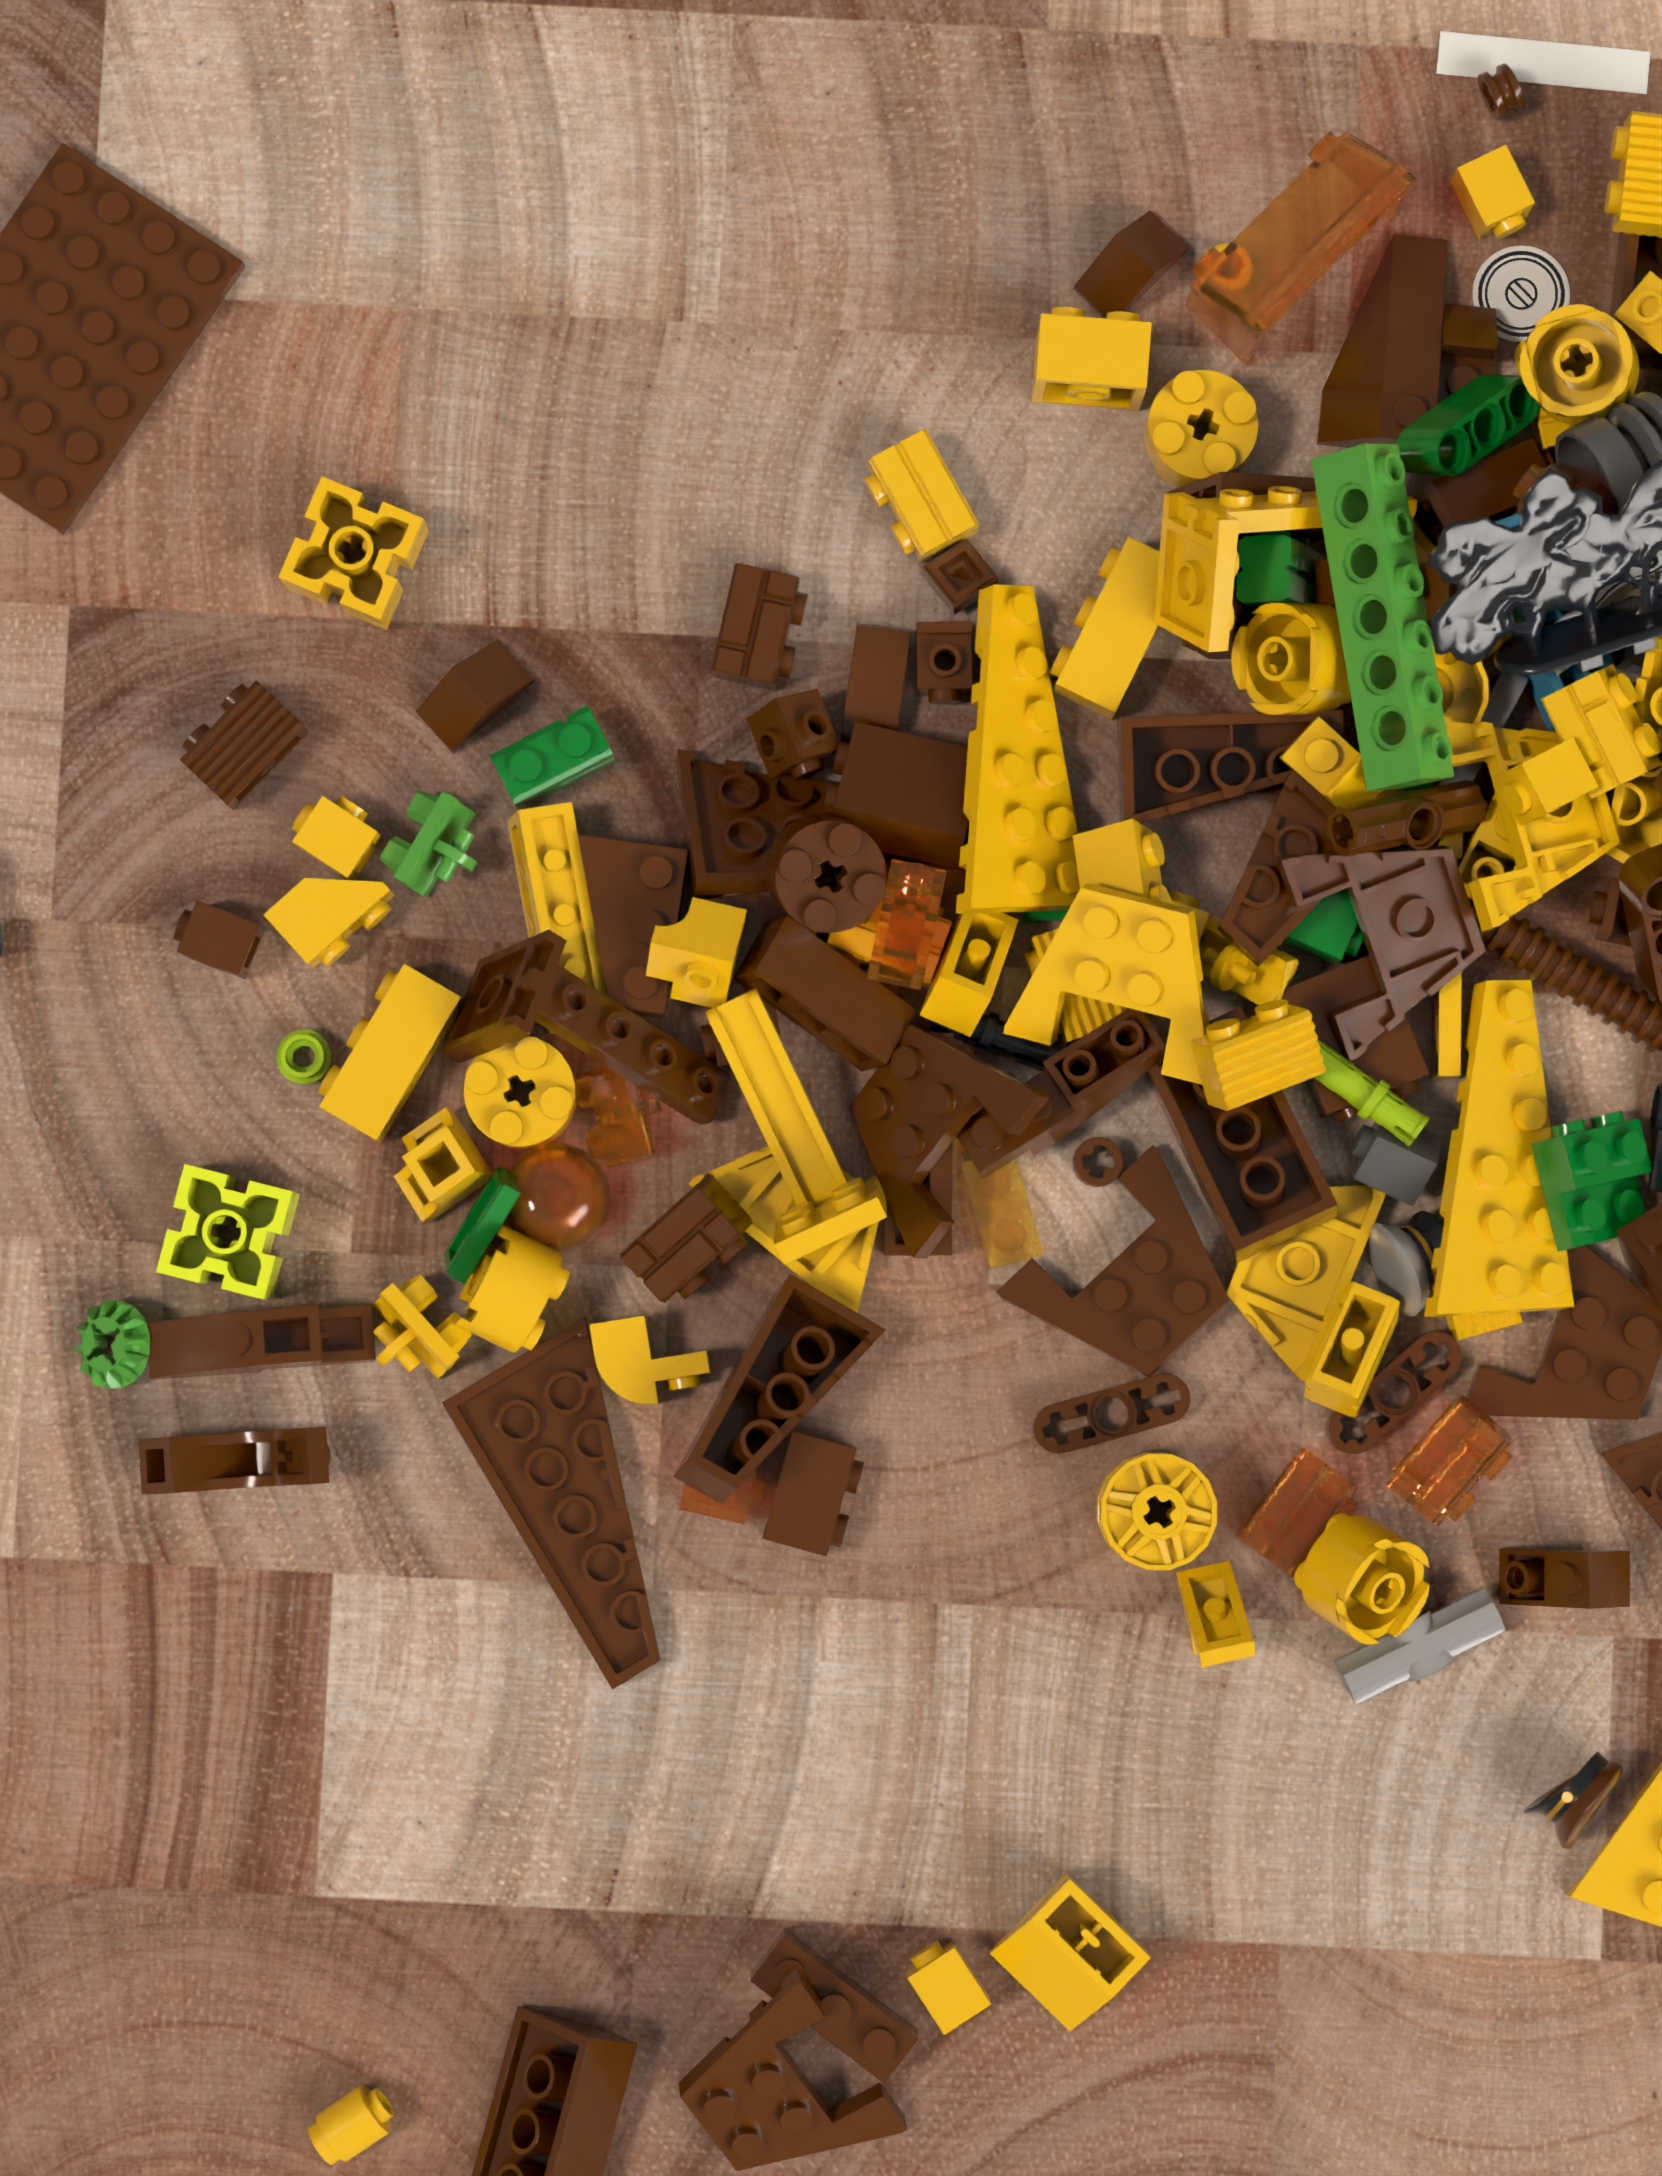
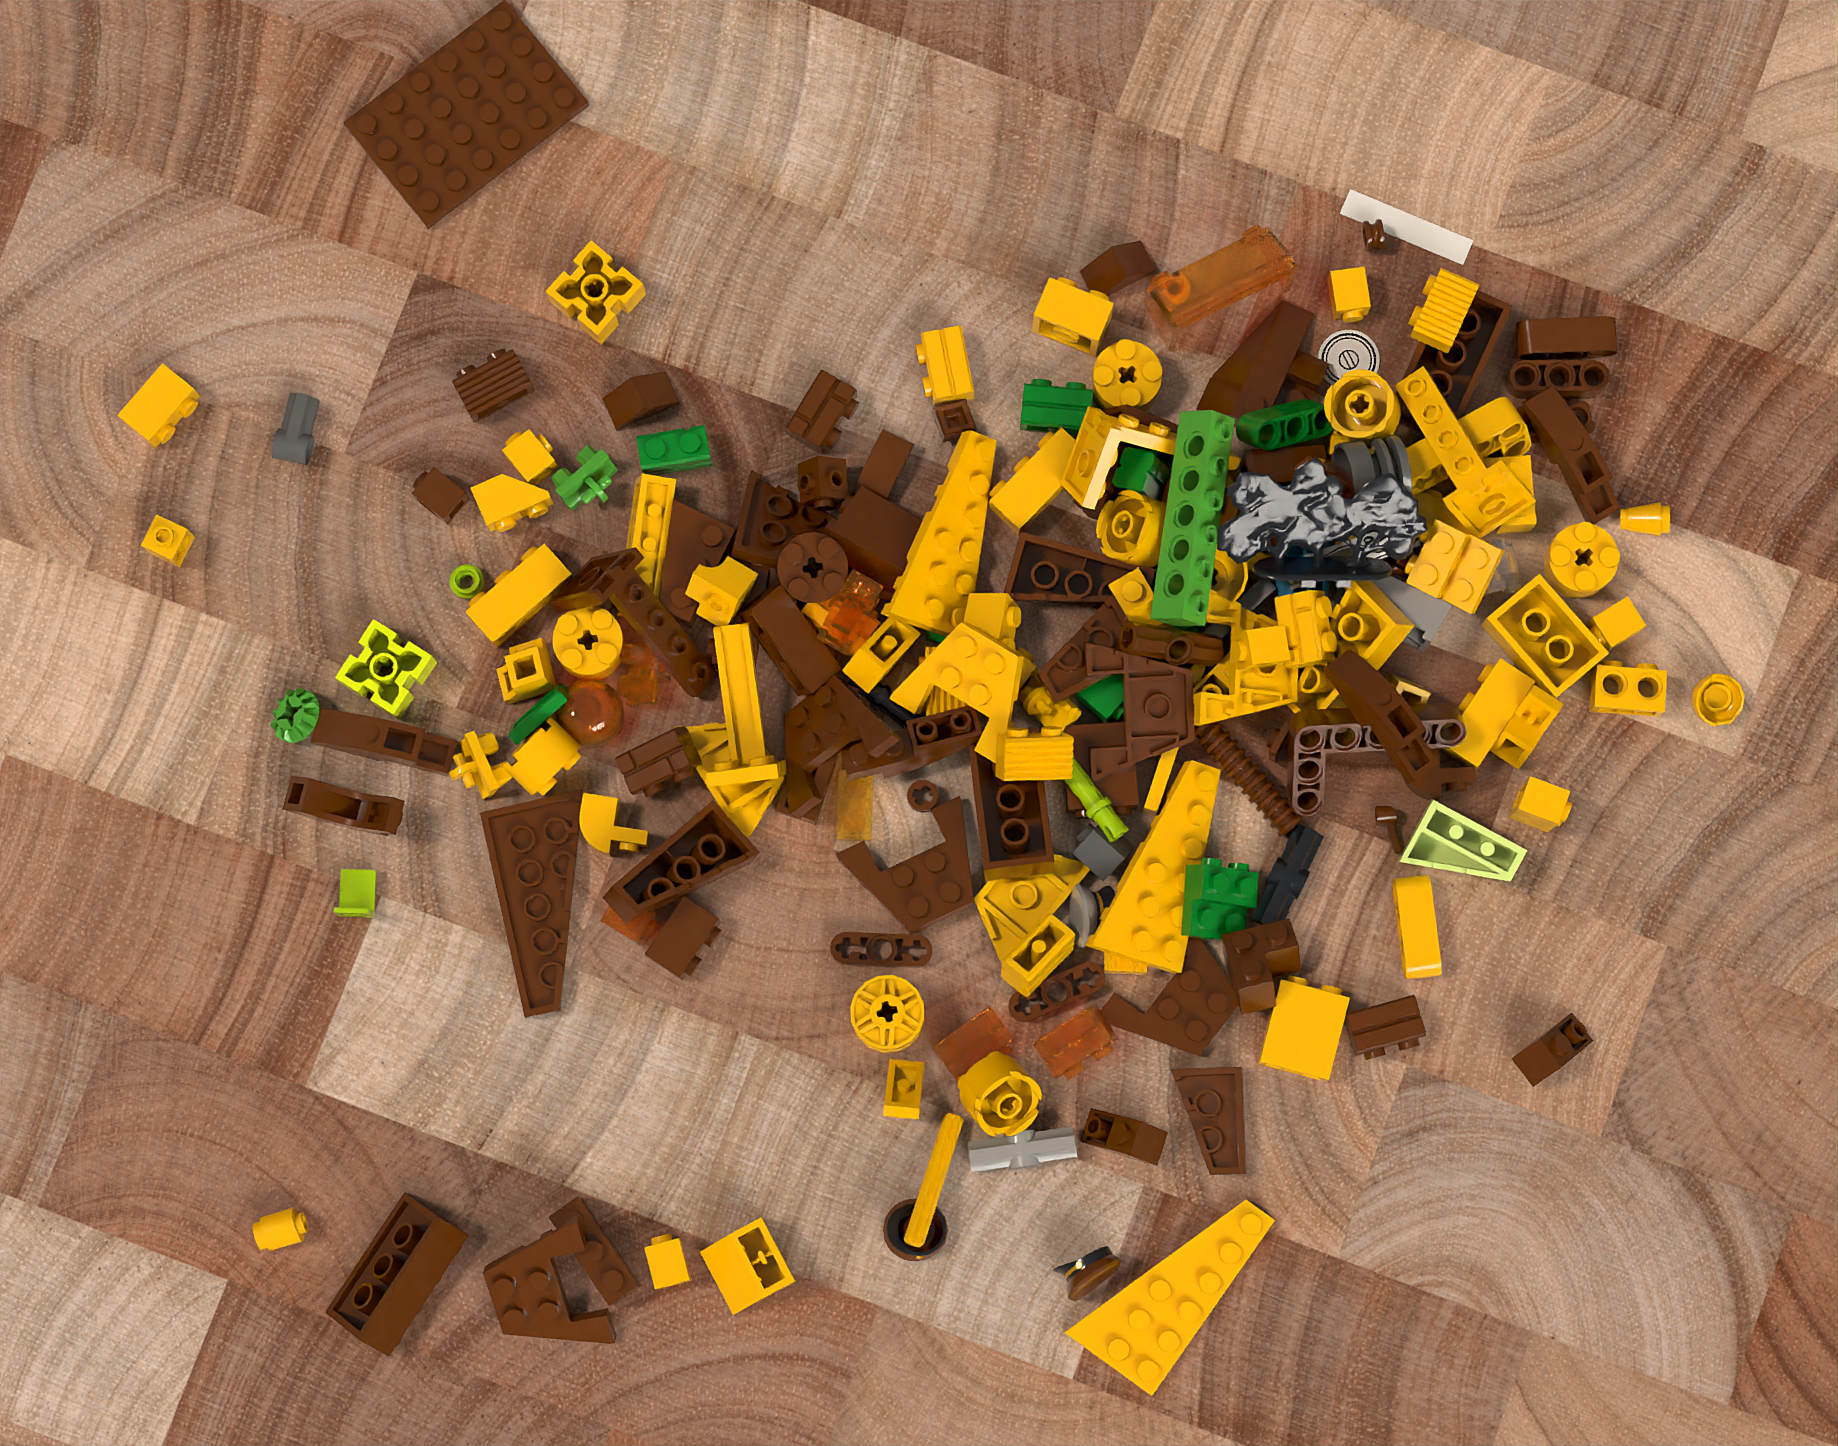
camera: 20 degrees right, 5 degrees down
reddish brown brick [916,621,972,704] -> none
none -> lime bracket [334,869,377,918]
none -> reddish brown piece [883,1199,948,1261]
none -> yellow axle [904,1113,964,1247]
none -> green brick [1020,379,1093,435]

